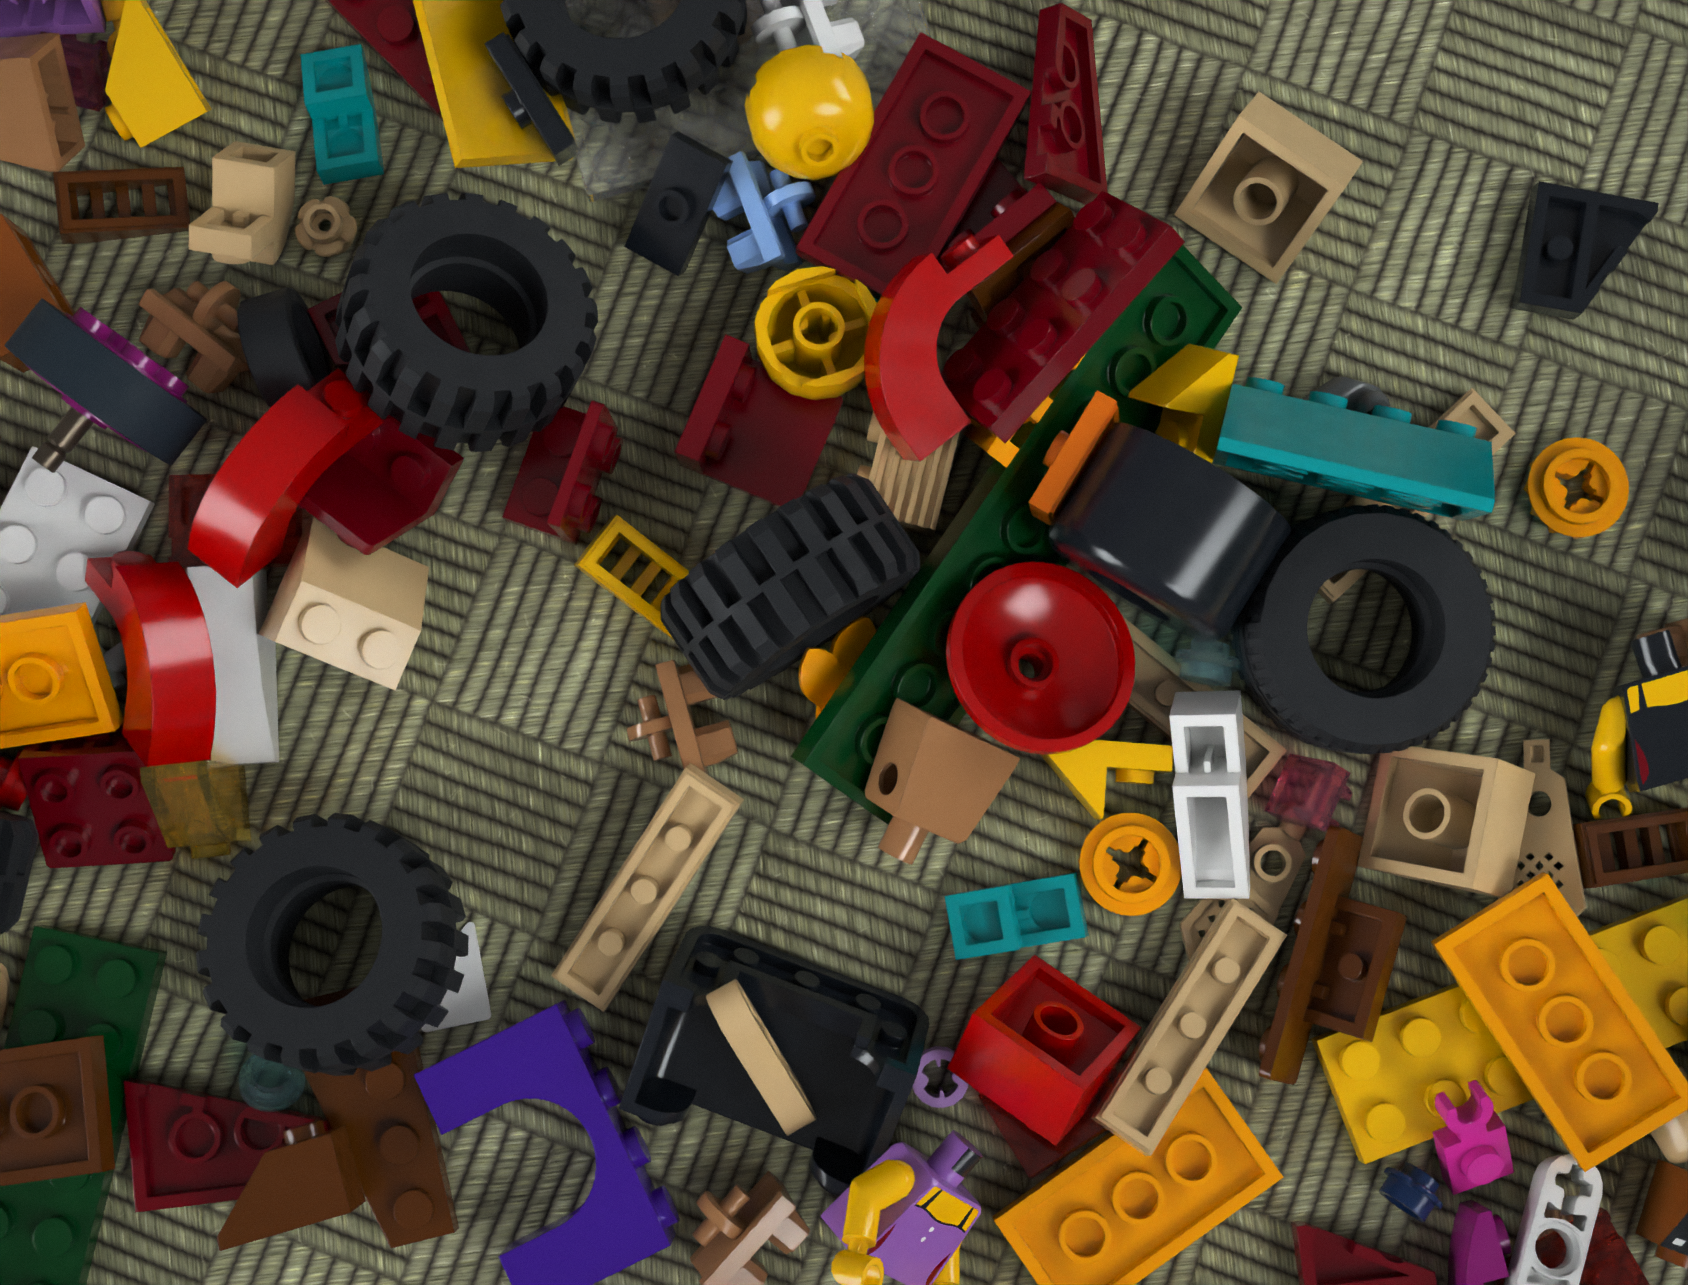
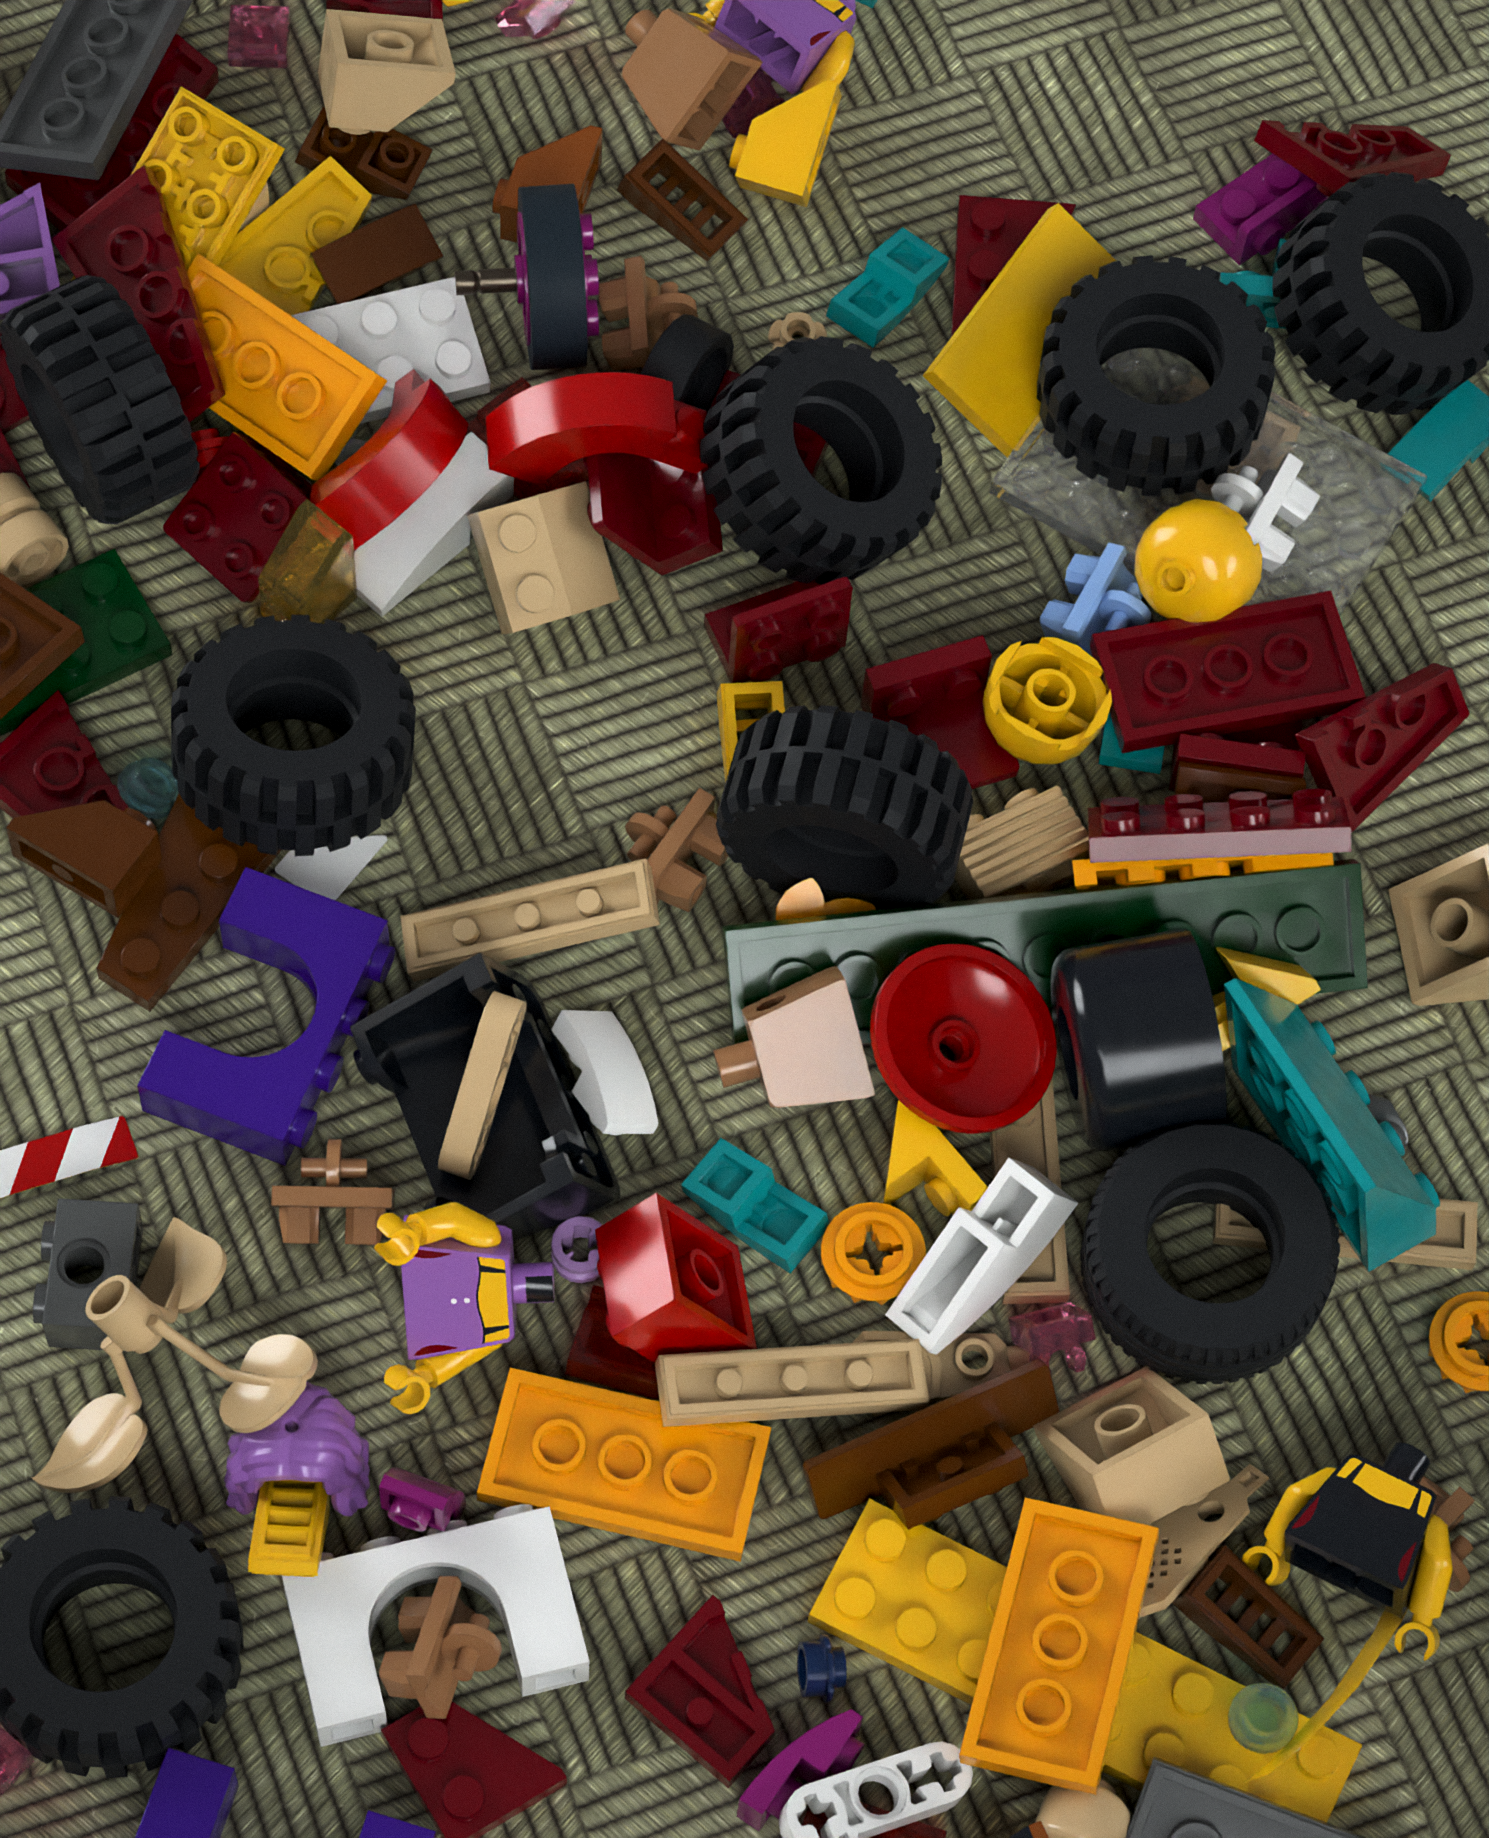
camera: 40 degrees right, 20 degrees down
tan brick [189,141,296,265] -> none
black plate [484,32,578,166] -> none
black plate [624,131,733,276] -> none
red arch [864,234,1014,462] -> none
orange plate [1028,390,1119,525] -> none
clear light blue plate [1175,639,1241,687] -> none
dark pink plate [1433,1080,1514,1195] -> none
none -> white slope [551,1010,658,1135]

